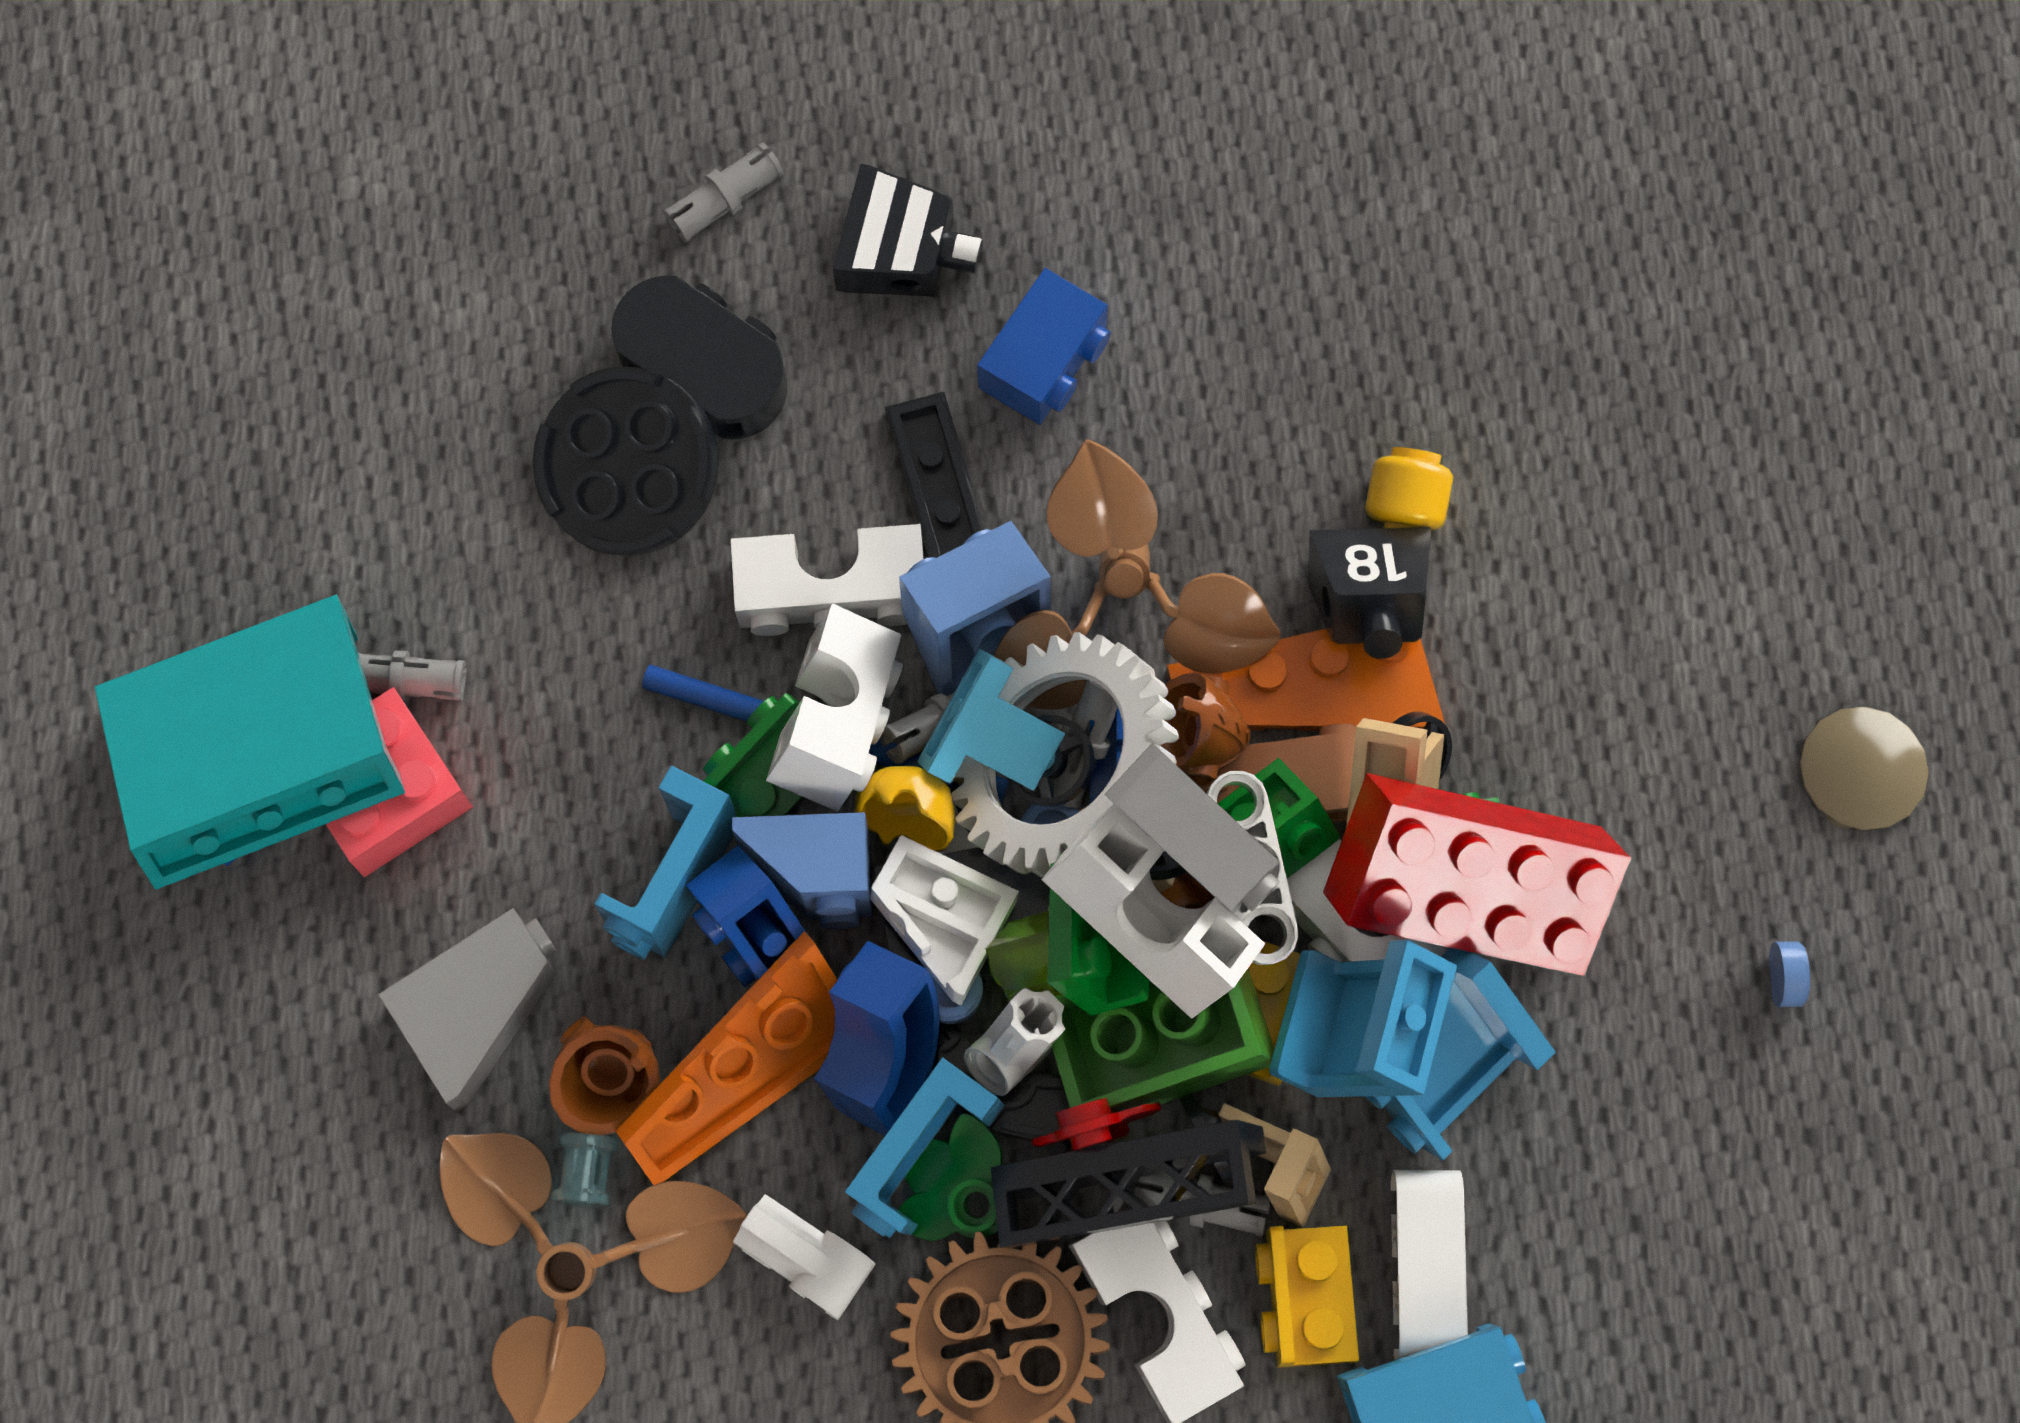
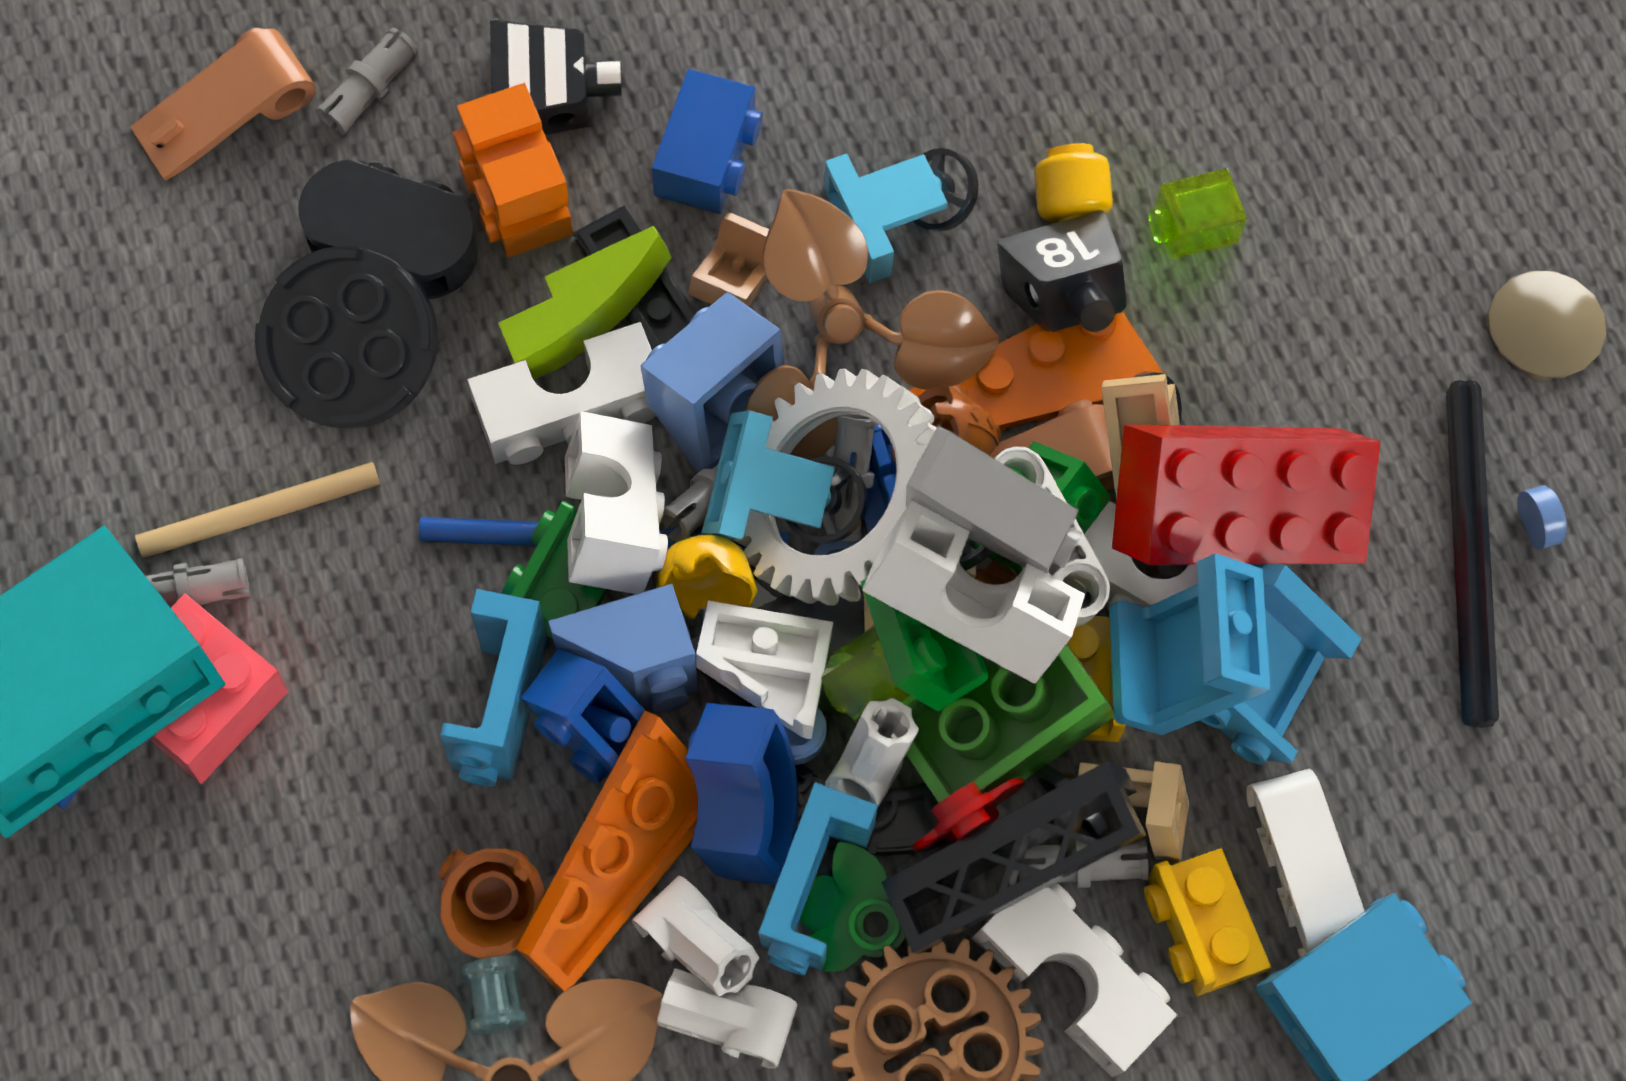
camera: 20 degrees left, 5 degrees down
light grey slope [378,908,557,1112] -> none
none -> nougat door [130,28,316,180]
none -> tan bar [135,462,381,558]
none -> orange brick [452,83,573,258]
none -> lime slope [498,226,672,380]
none -> white piece [631,875,759,997]
none -> medium nougat bracket [688,213,769,307]
none -> medium azure piece [823,148,979,284]
none -> clear neon green brick [1149,168,1247,260]
none -> black axle [1446,380,1499,728]

